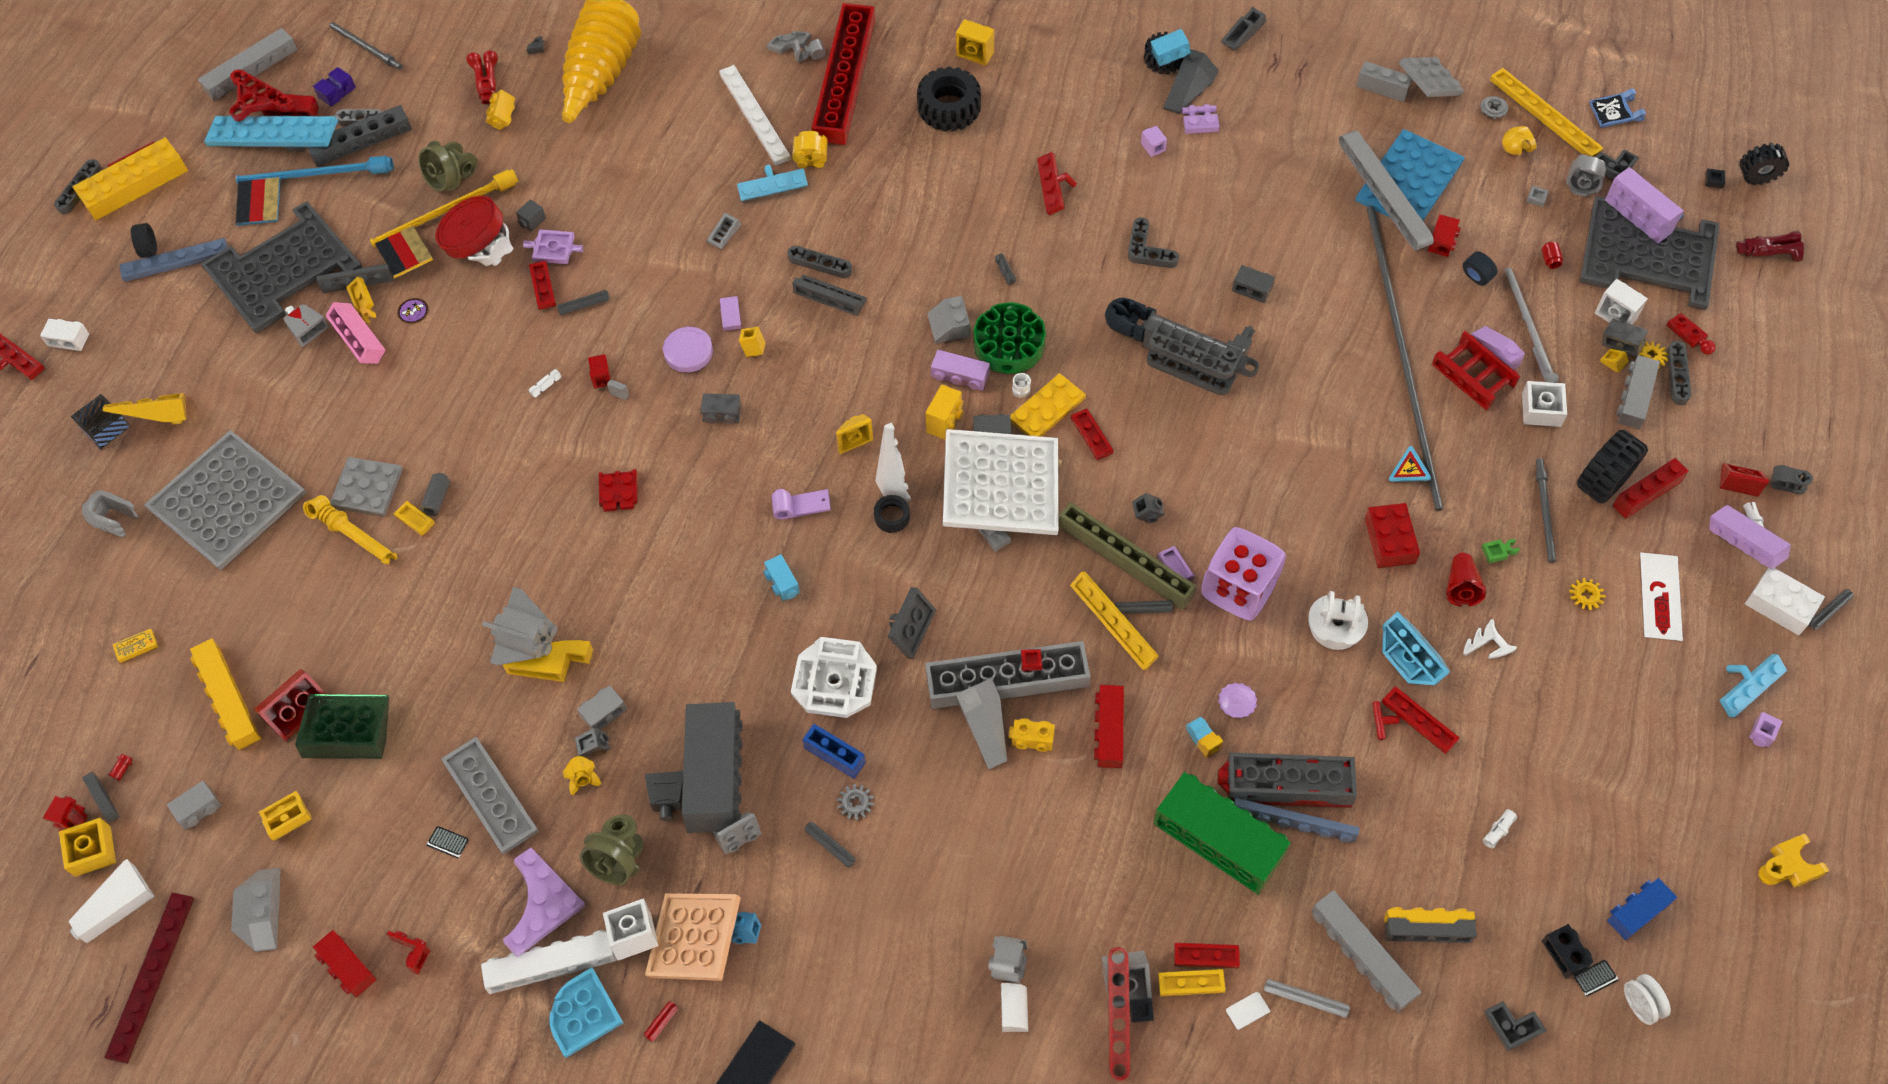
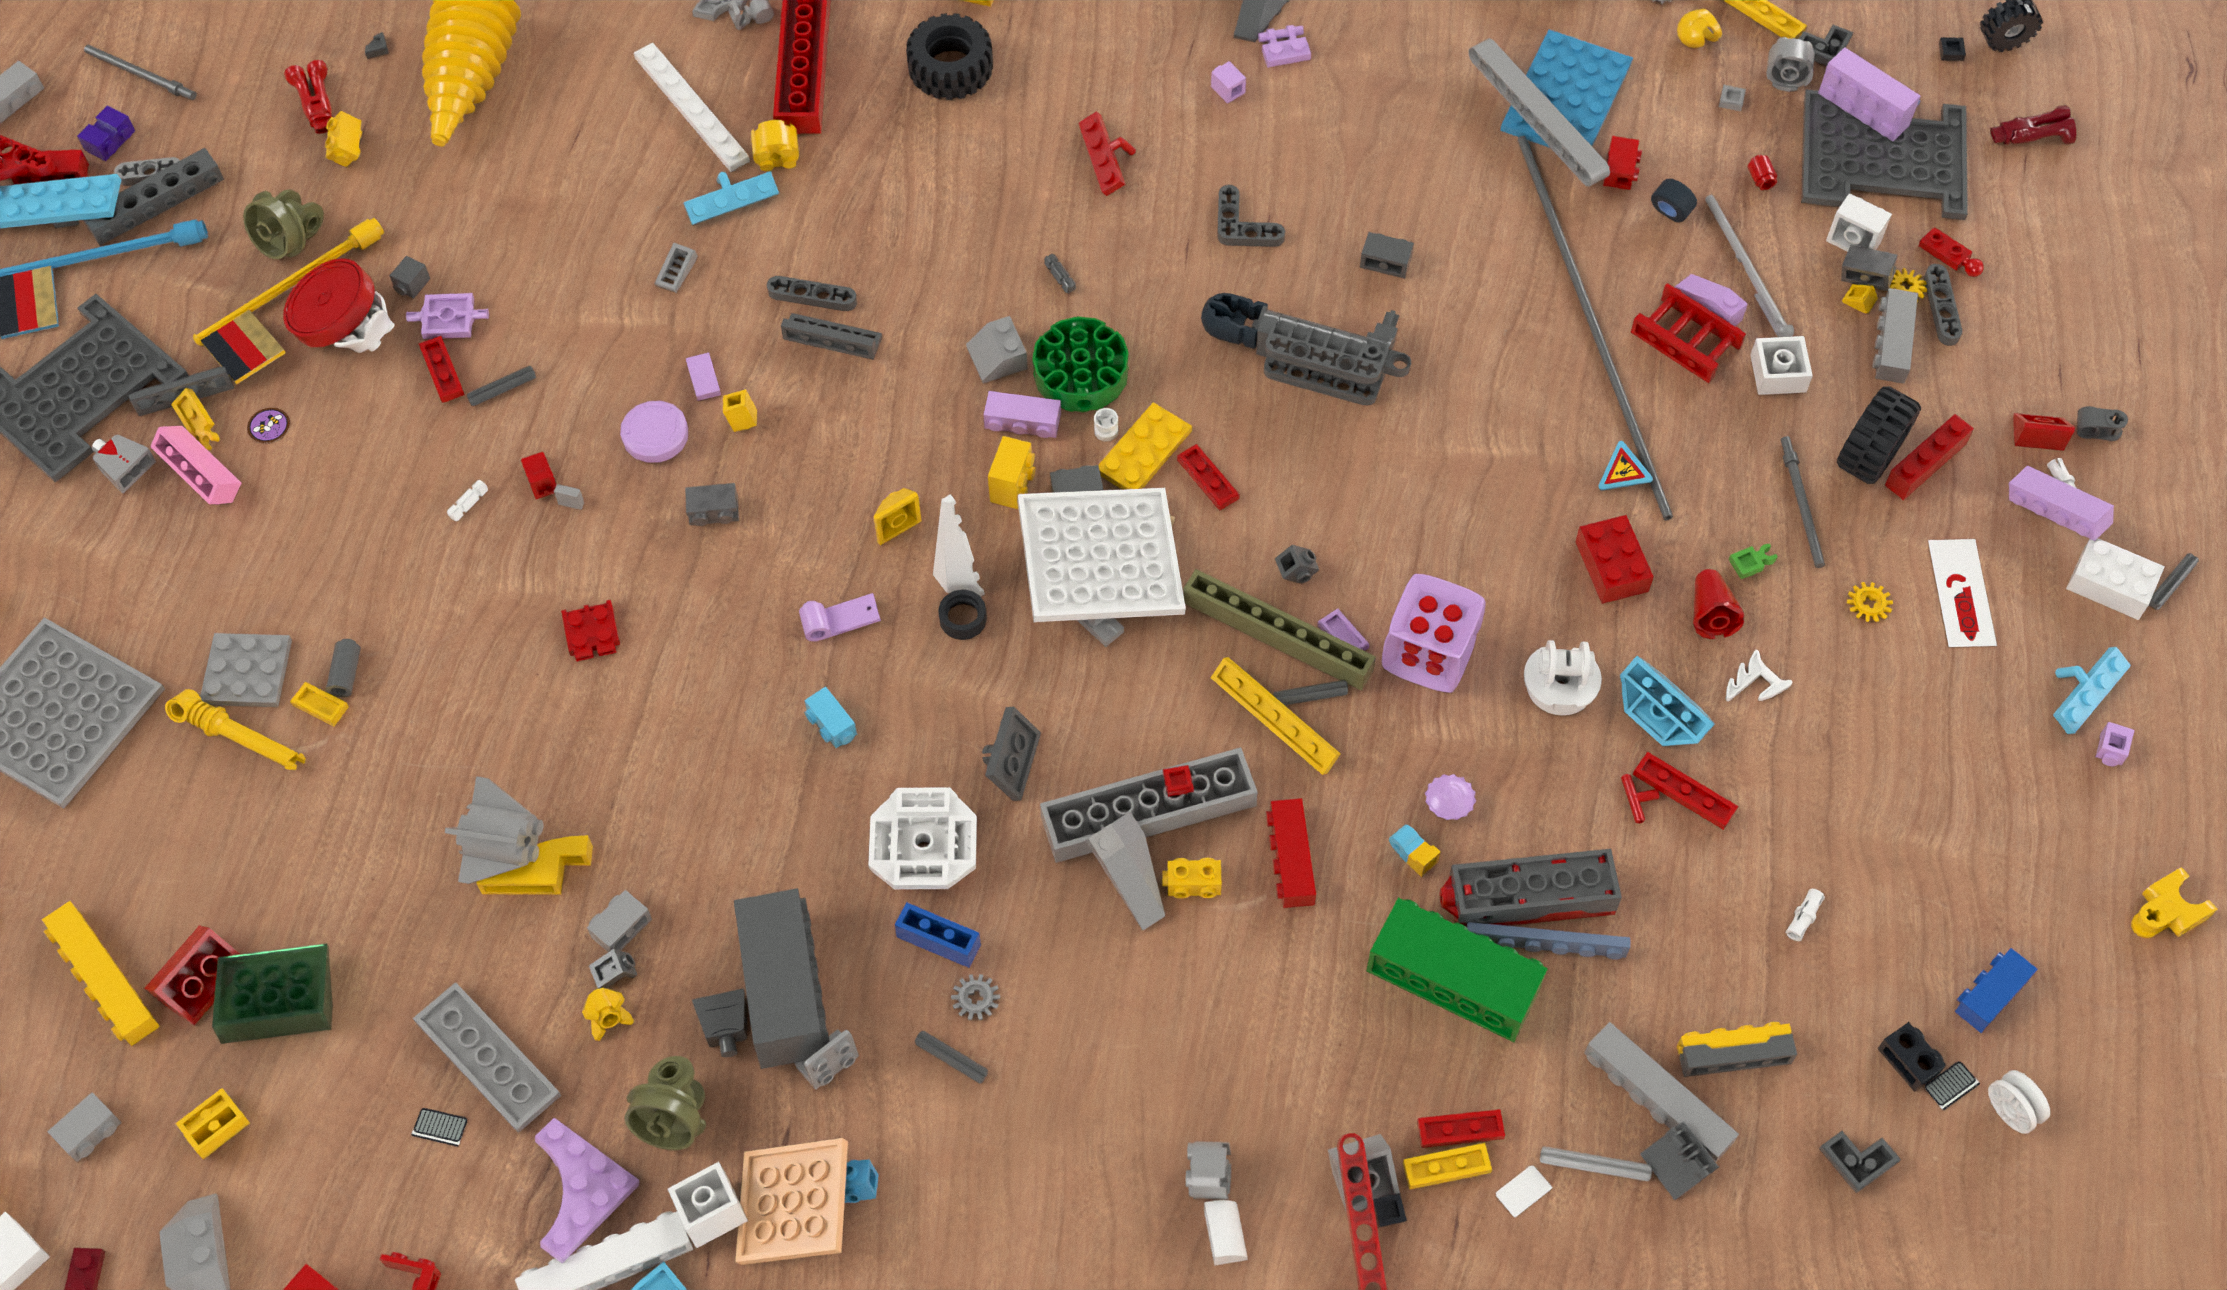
camera: 10 degrees left, 0 degrees up
none -> dark grey hinge [1640,1121,1719,1200]

